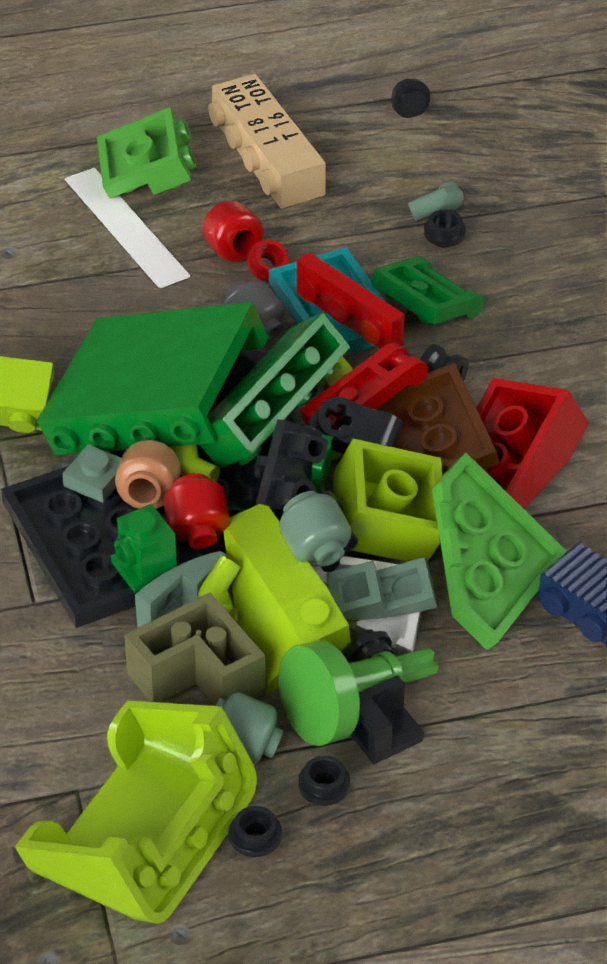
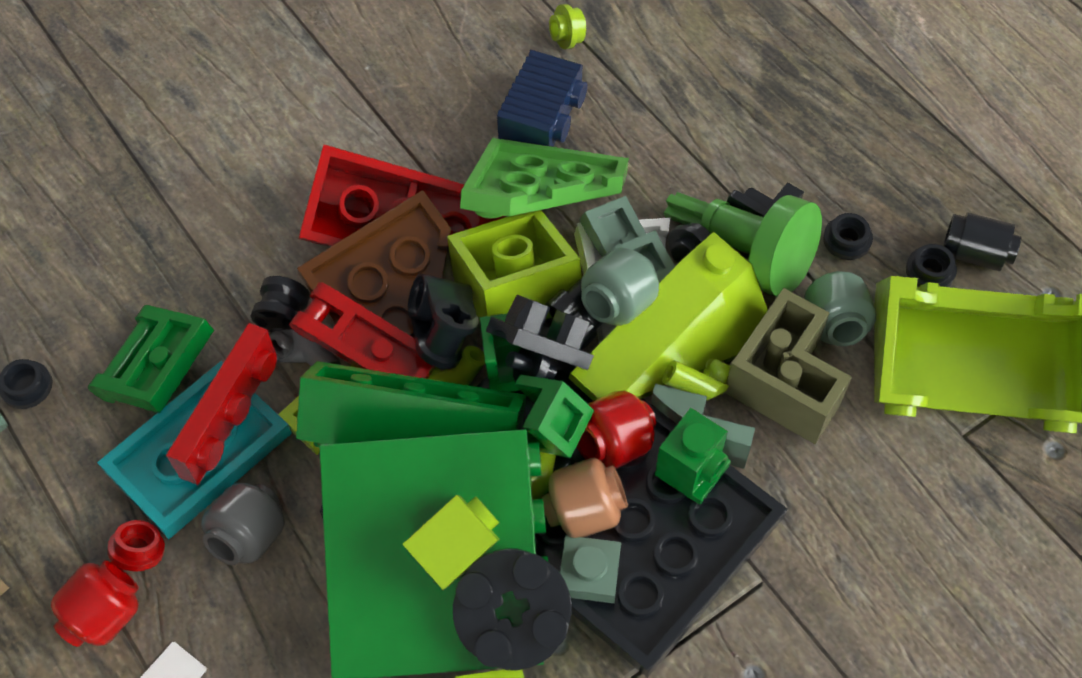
camera: 110 degrees left, 15 degrees up
none -> lime brick [403,495,500,590]
none -> black plate [453,549,572,670]
none -> green panel [515,375,595,458]
none -> black brick [943,212,1022,272]

